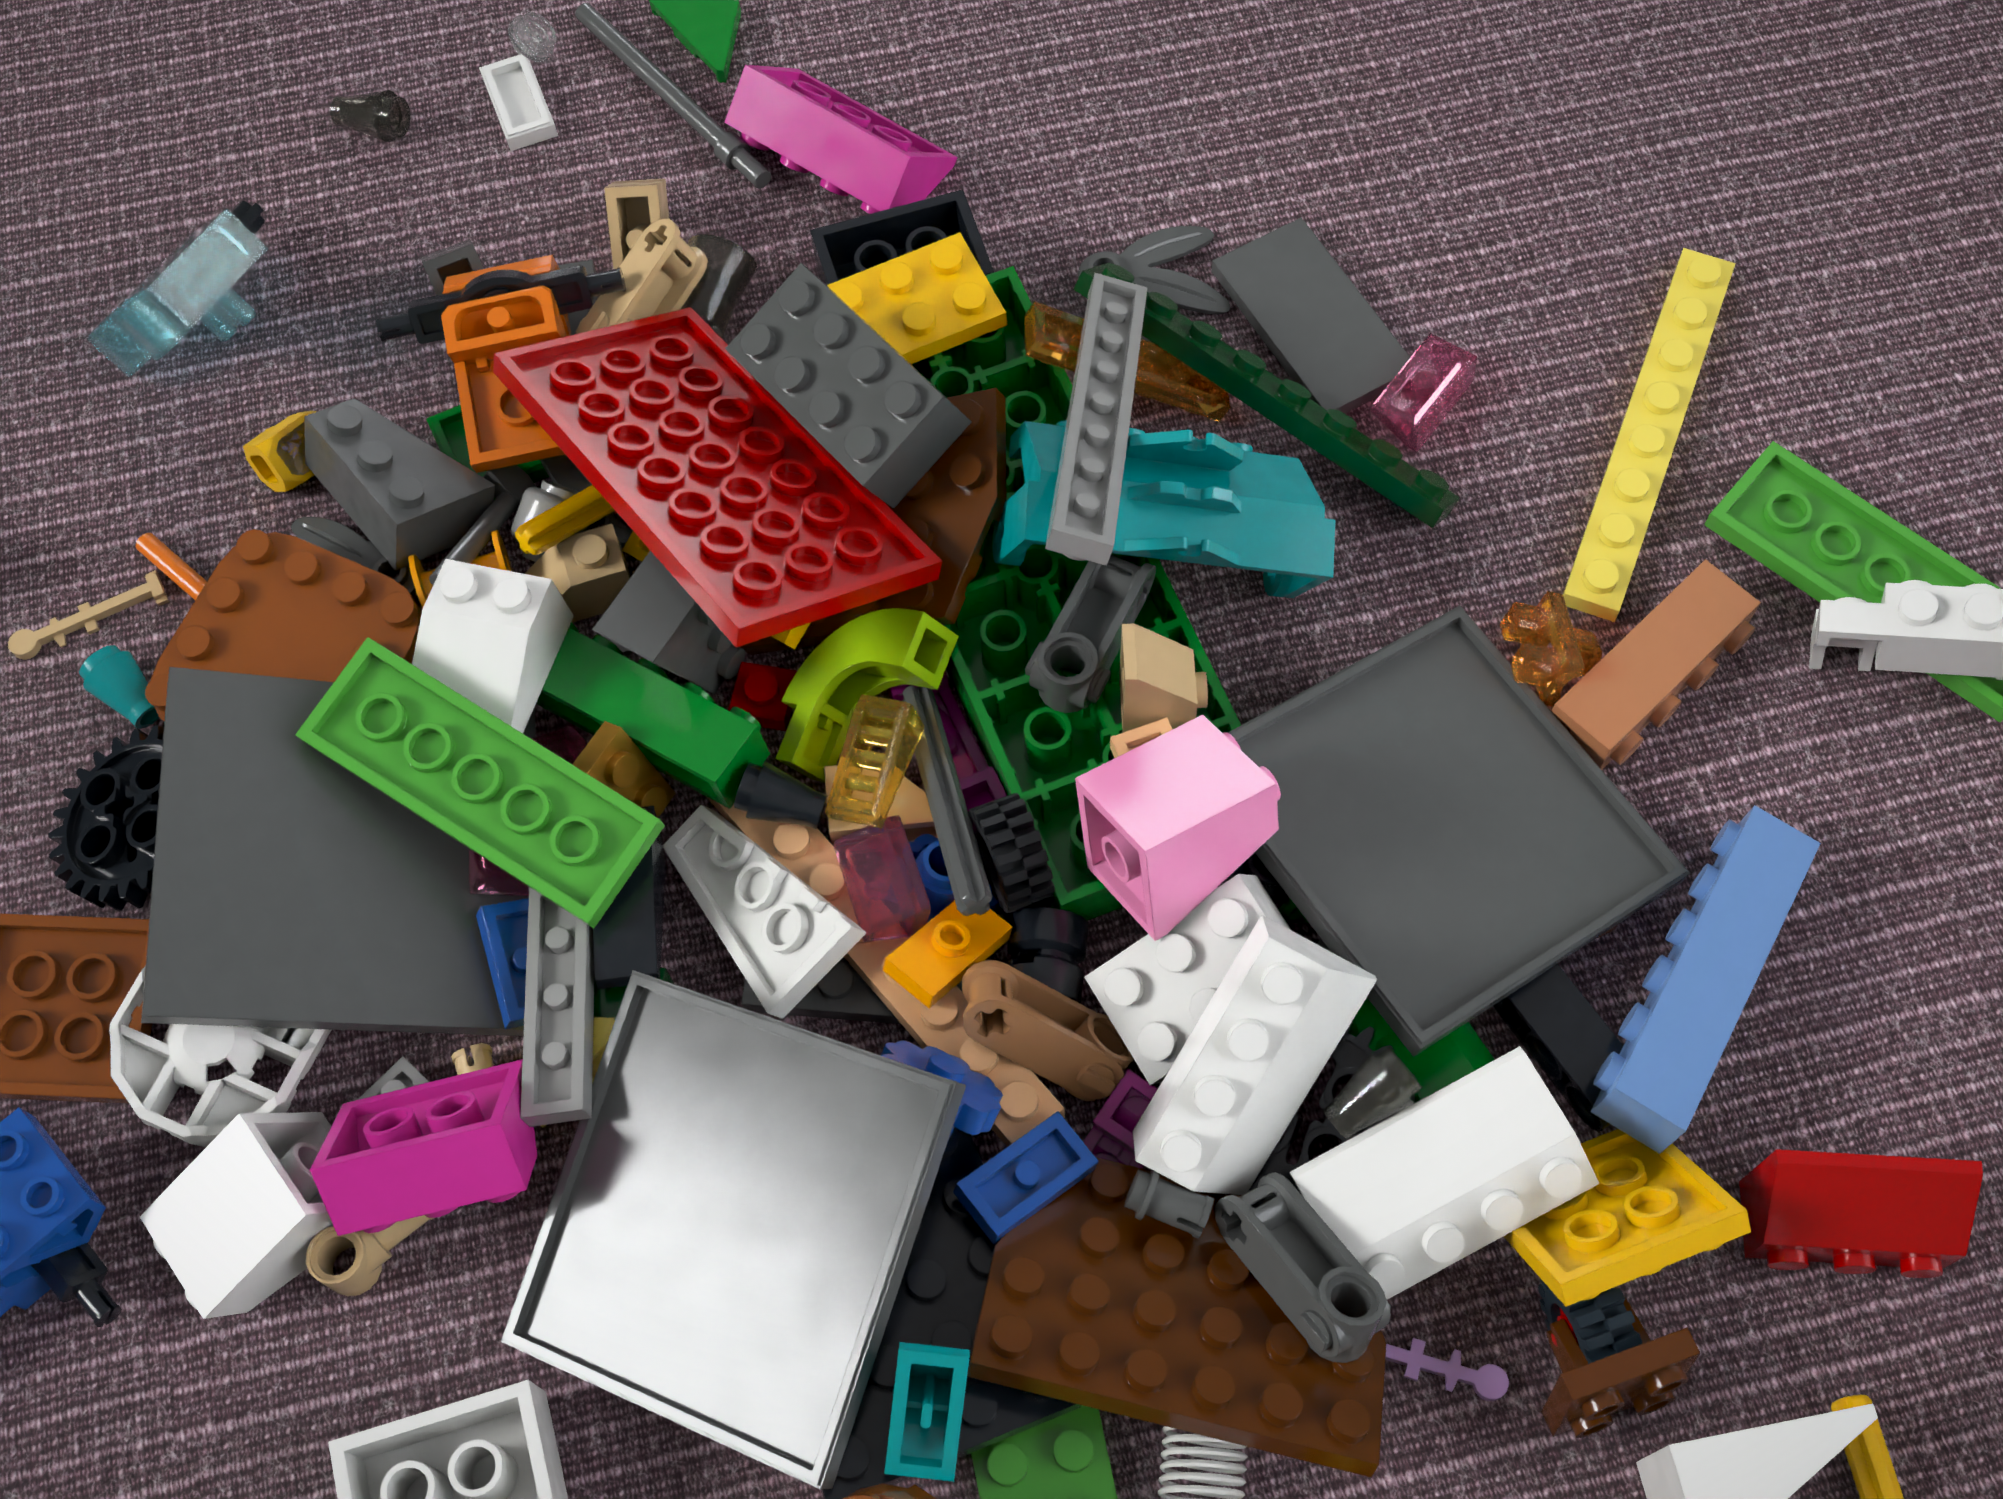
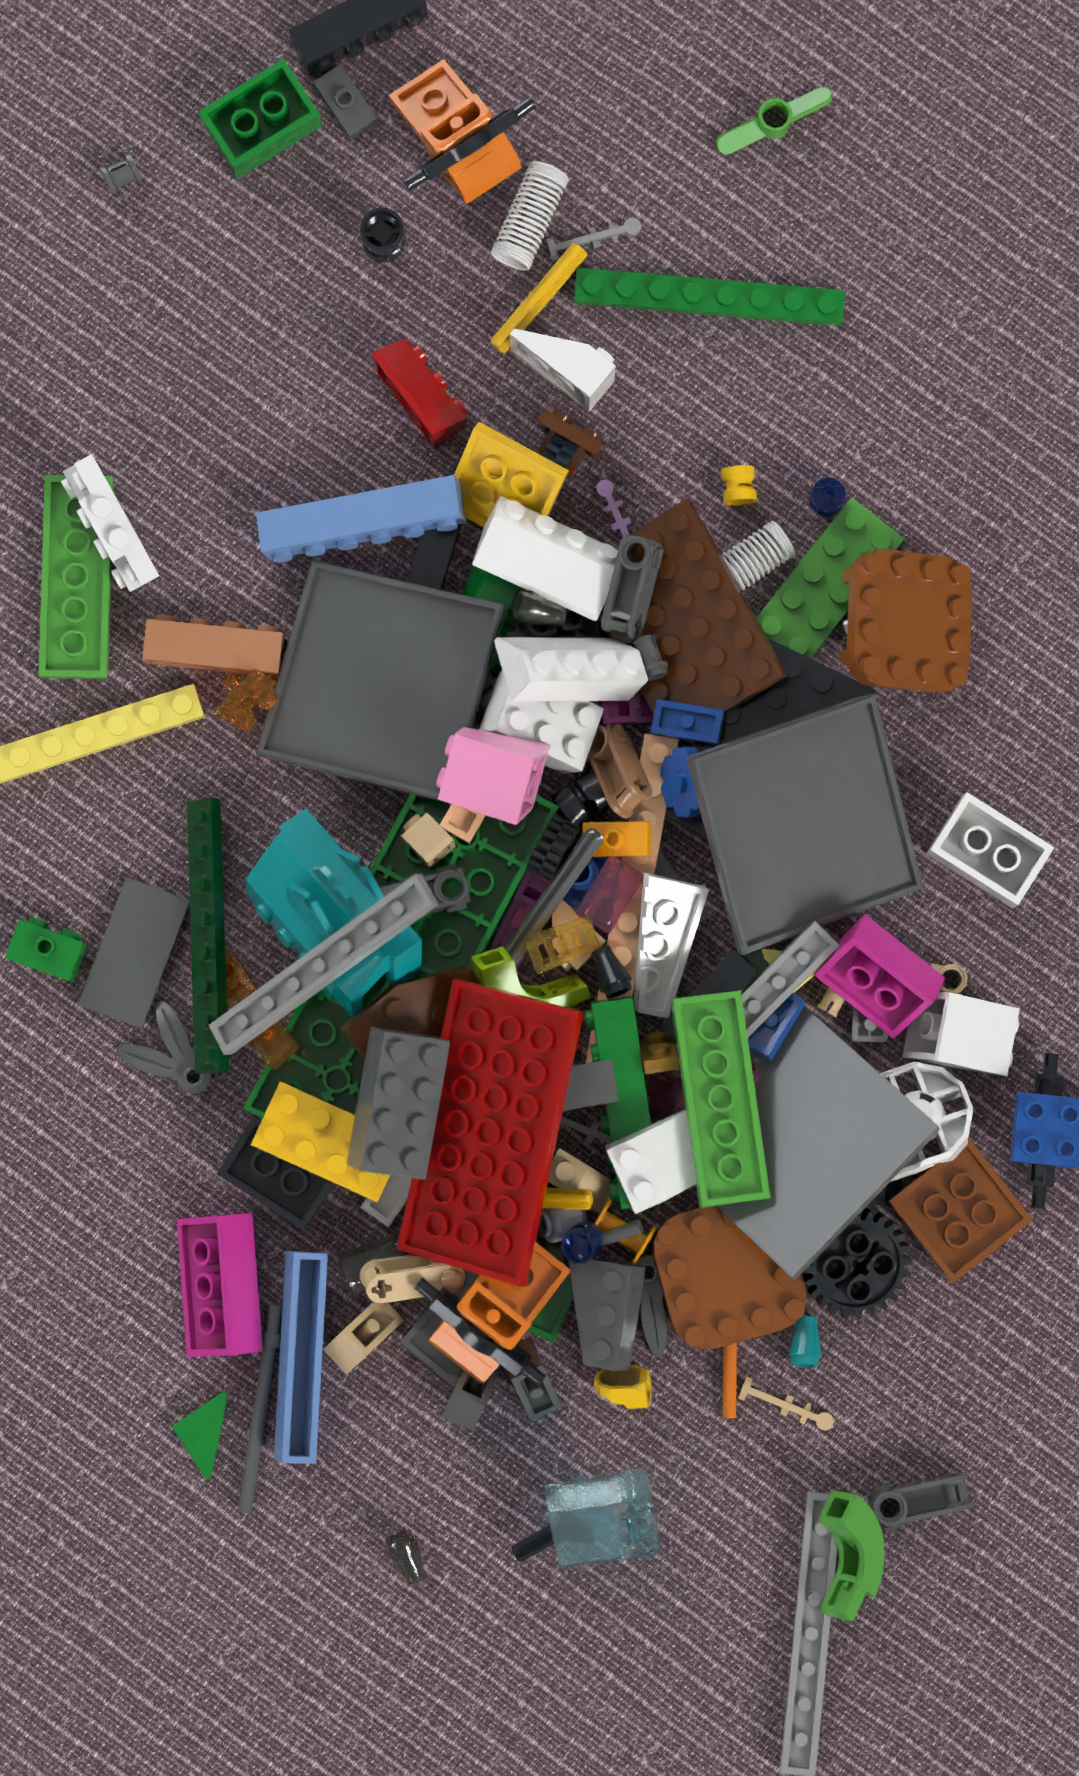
camera: 135 degrees left, 20 degrees up
white tile [479,53,558,151] -> none
clear plate [508,12,557,62] -> none
teal slope [884,1342,970,1482] -> none
clear pink slope [1371,333,1477,452] -> none
none -> green brick [5,916,88,983]
none -> medium blue brick [274,1251,328,1464]
none -> dark grey slope [507,1337,562,1421]
none -> clear blue wheel [561,1221,603,1264]

